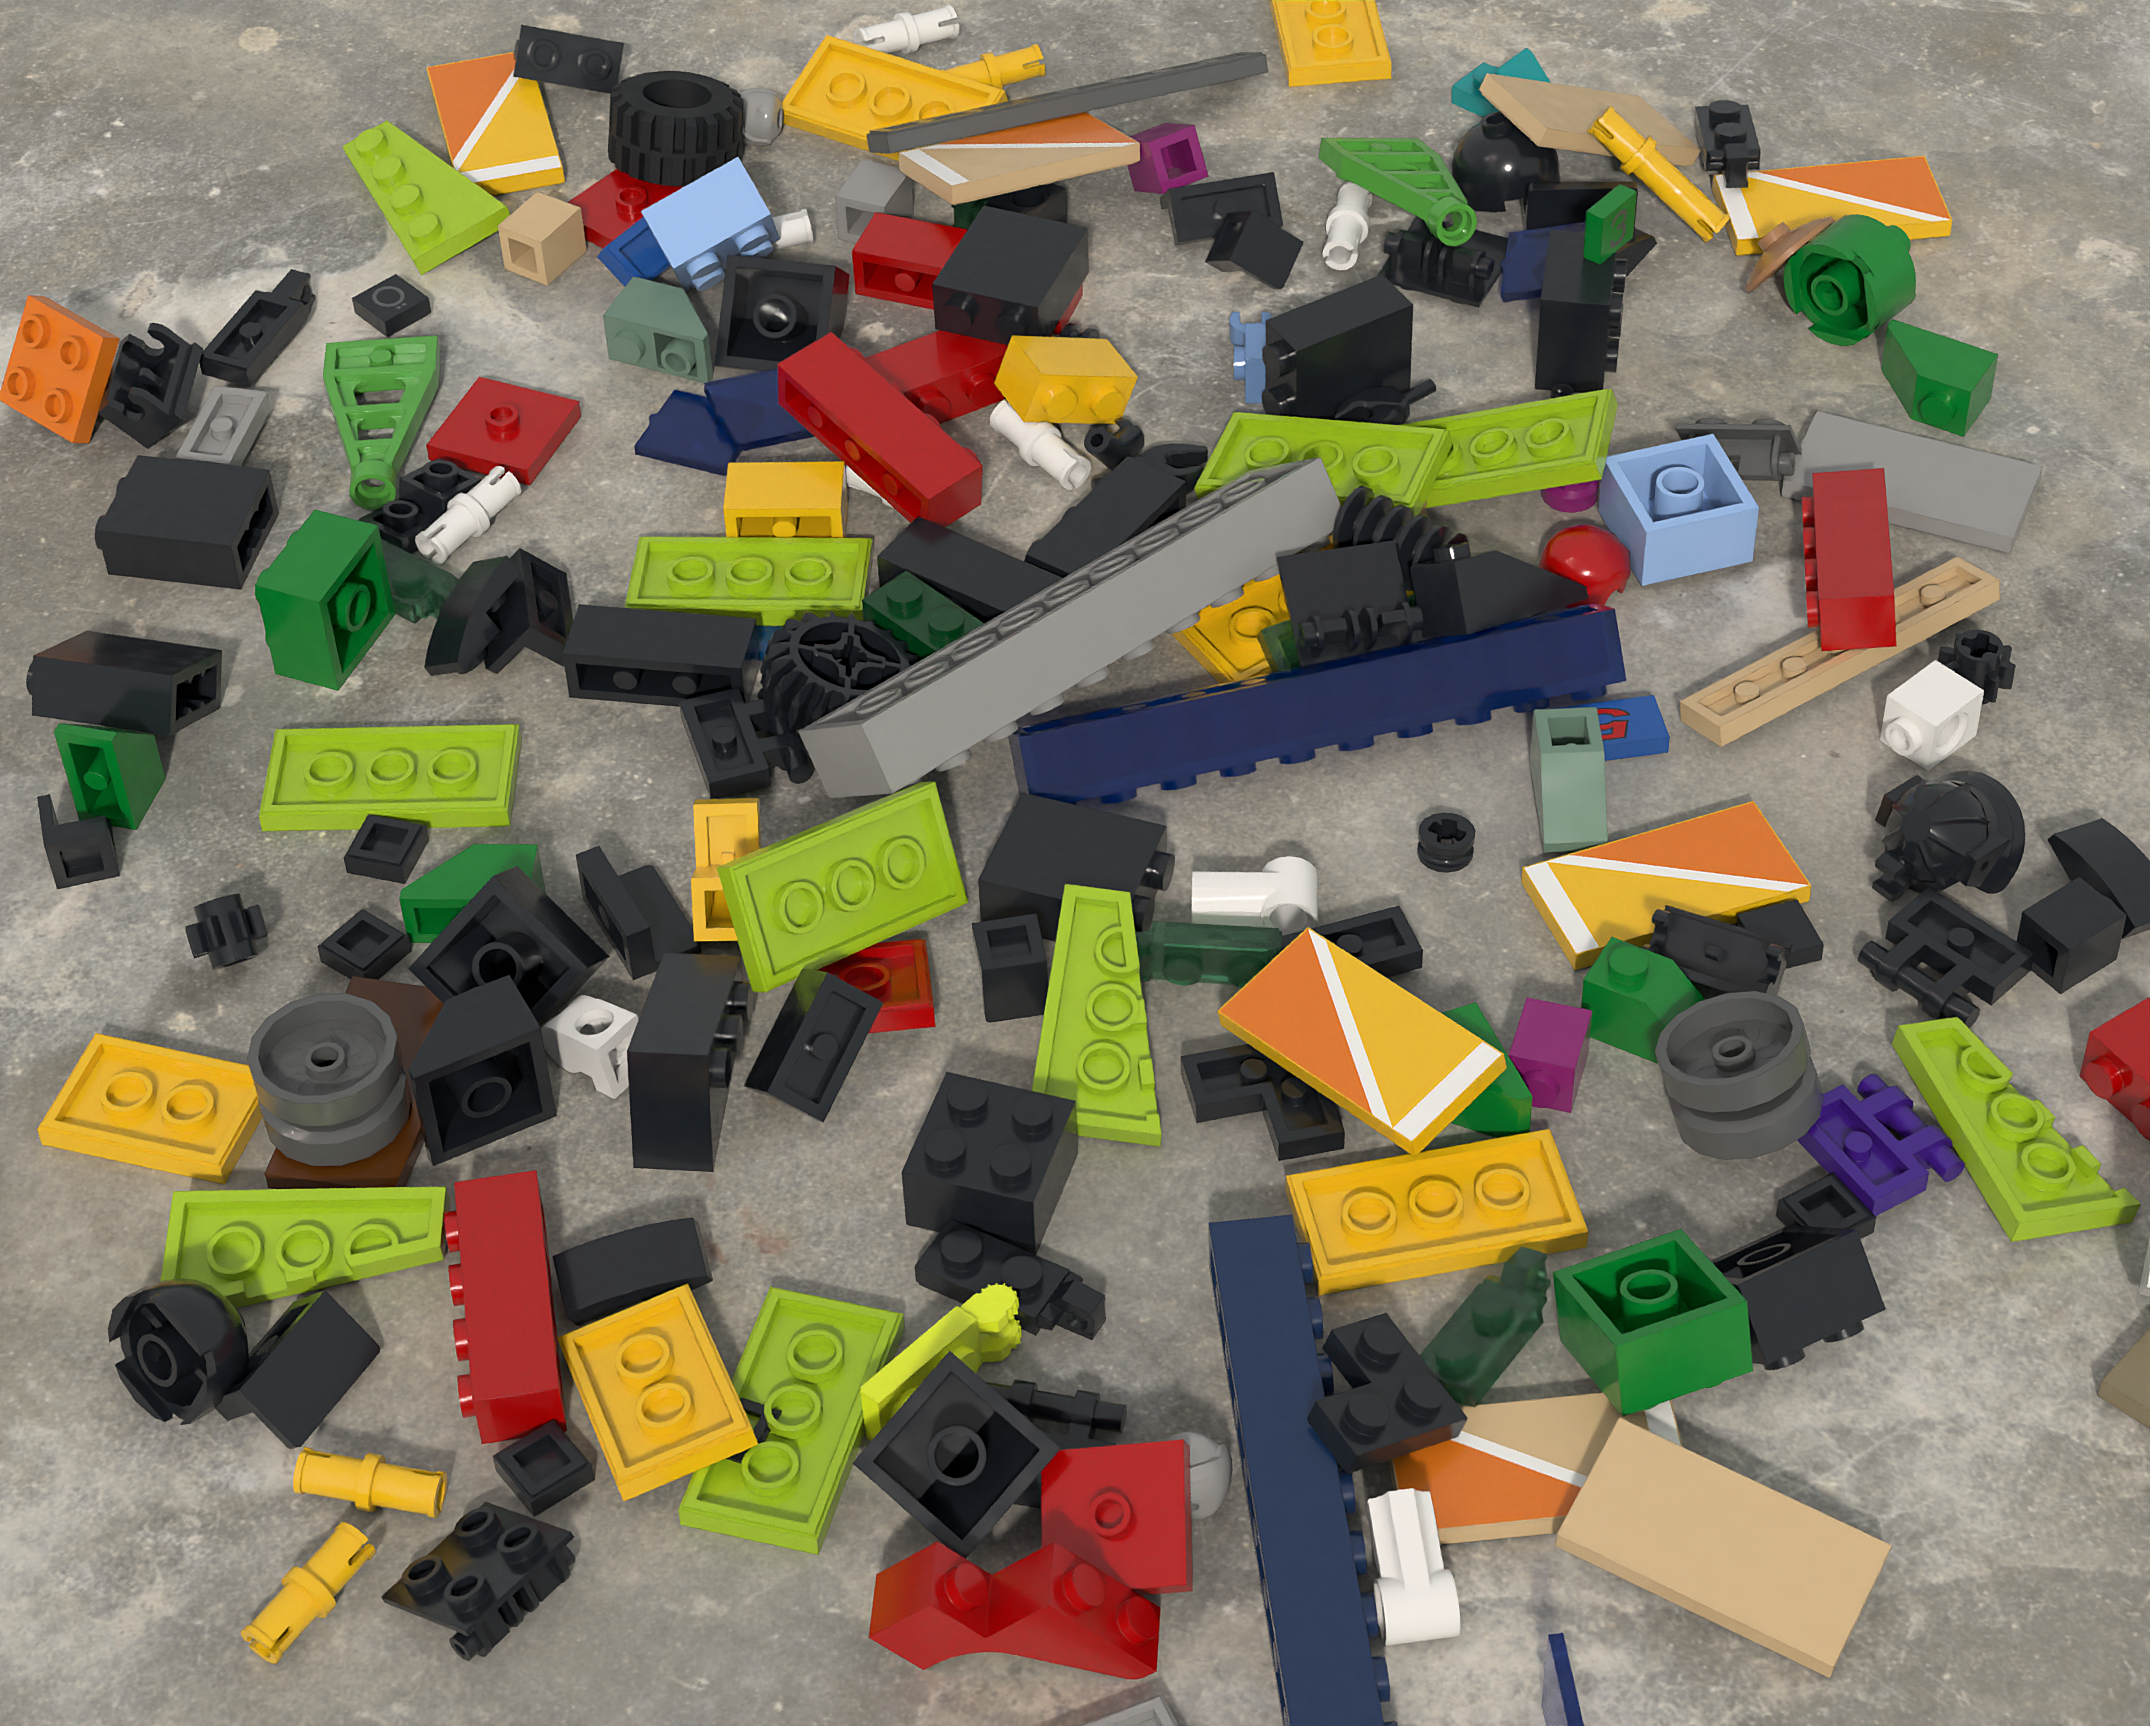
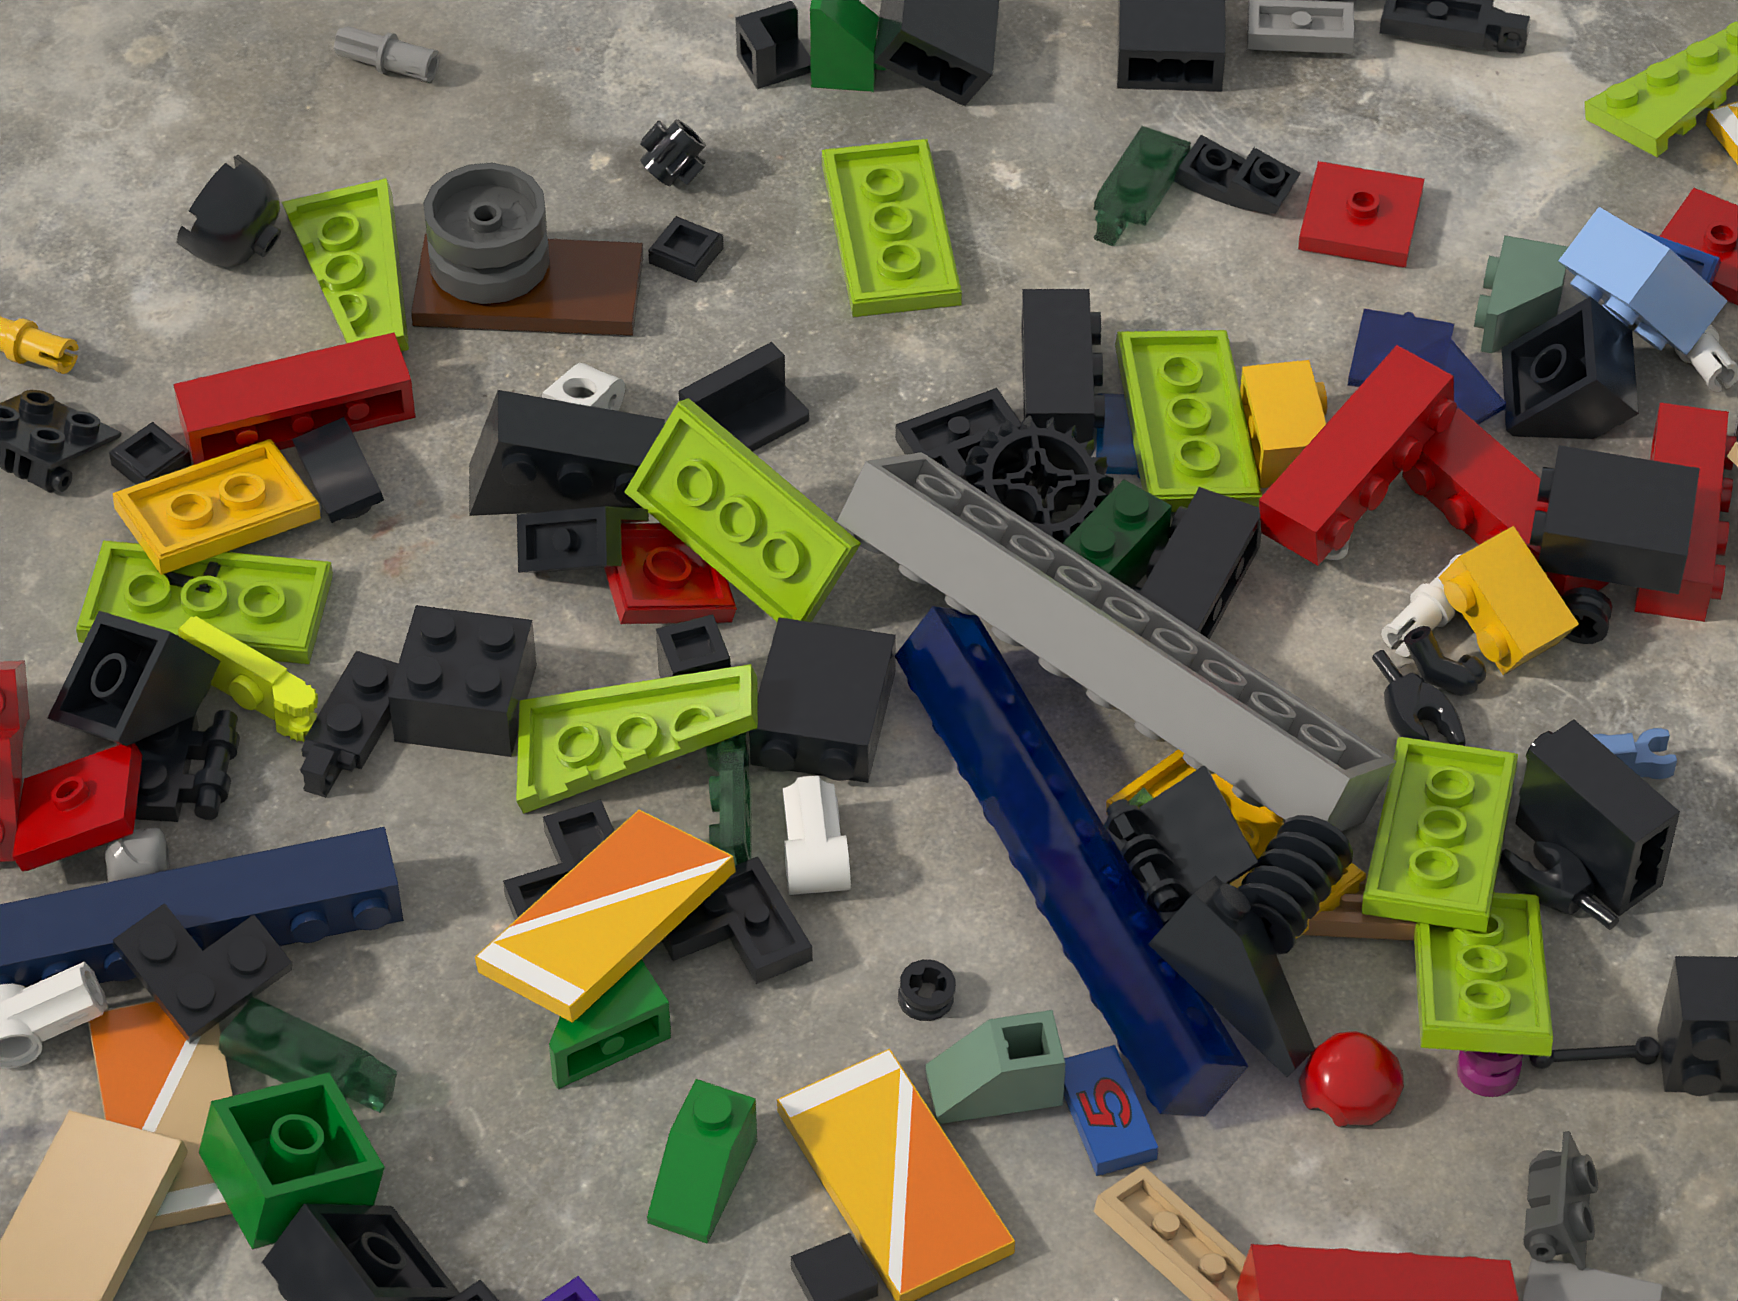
camera: 80 degrees right, 5 degrees up
yellow tile [37,1033,262,1185] -> none
black panel [215,1290,380,1449] -> none
green brick [255,509,396,691] -> none
yellow pin [293,1447,448,1519] -> none
bright green plate [323,335,441,510] -> none
black tile [344,814,429,884] -> none
black tile [352,274,431,337] -> none
green slope [399,844,545,943] -> none
black slope [408,866,610,1027] -> none
black slope [409,975,557,1166] -> none
white pin [415,466,521,565] -> none
black slope [424,556,521,676] -> none
black panel [484,548,573,674] -> none
tan brick [498,191,587,286] -> none
yellow brick [691,798,762,942] -> none
black brick [1025,456,1186,578] -> none
yellow tile [1285,1129,1589,1296] -> none
magenta brick [1509,997,1592,1113] -> none
light blue brick [1598,434,1759,586] -> none
black hinge [1641,905,1793,996] -> none
dark grey wheel [1655,991,1824,1160] -> none

